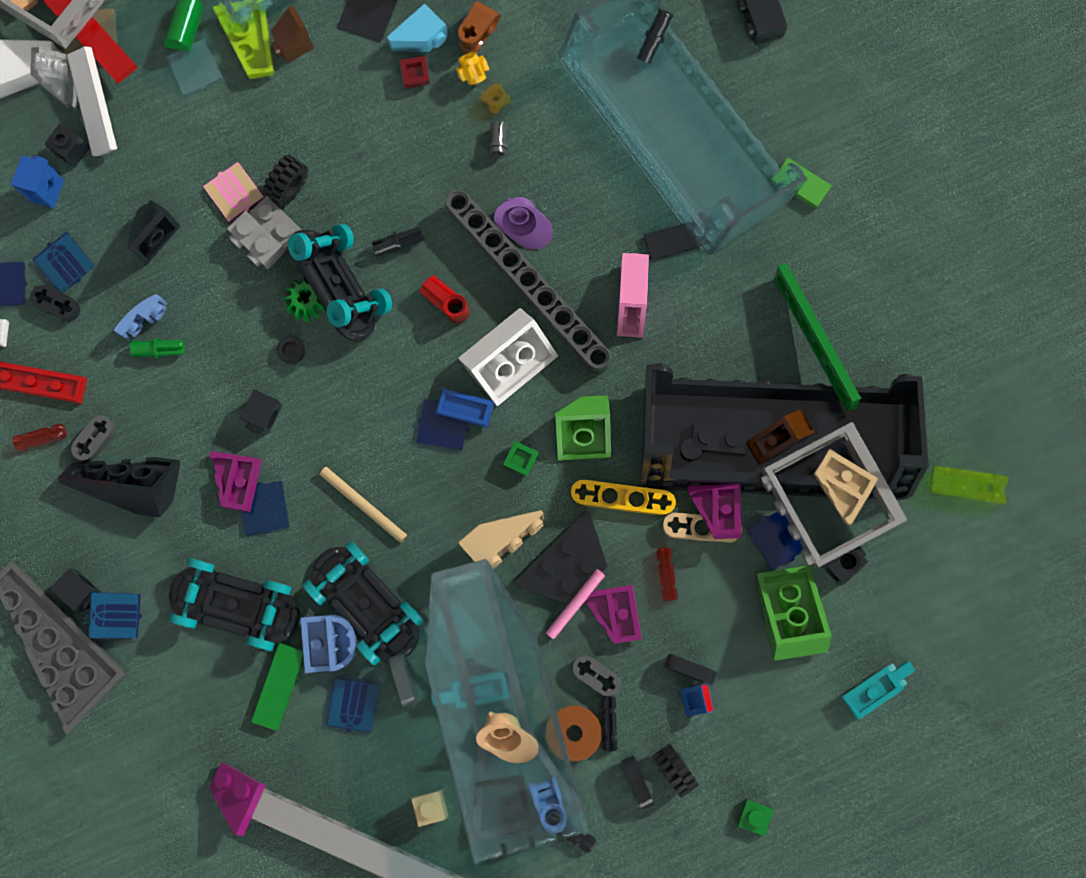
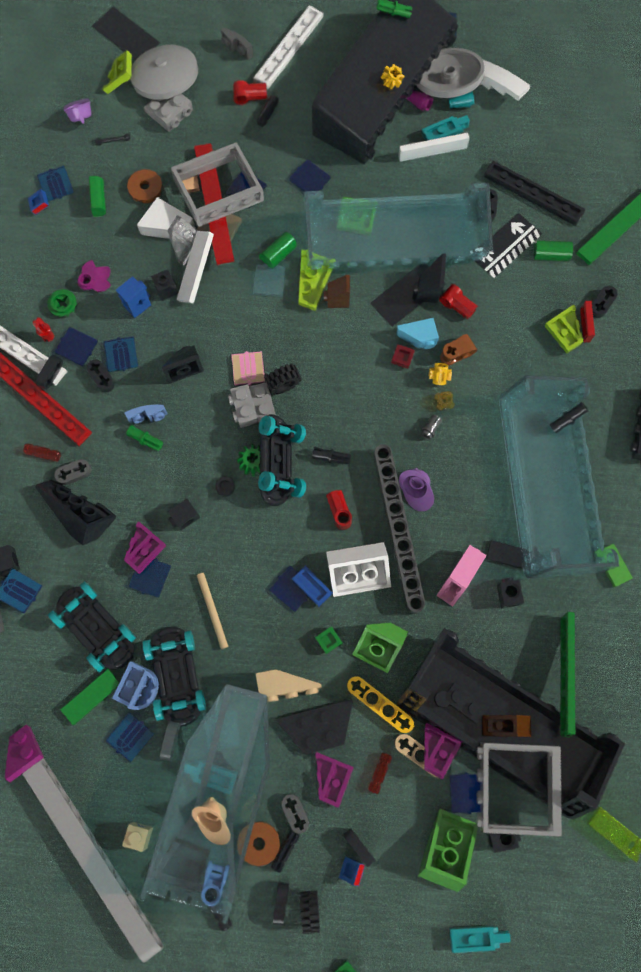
camera: 25 degrees right, 5 degrees down
bright pink bar [546,569,605,639] -> none
tan wing [814,449,878,525] -> none
none -> black brick [497,577,524,609]

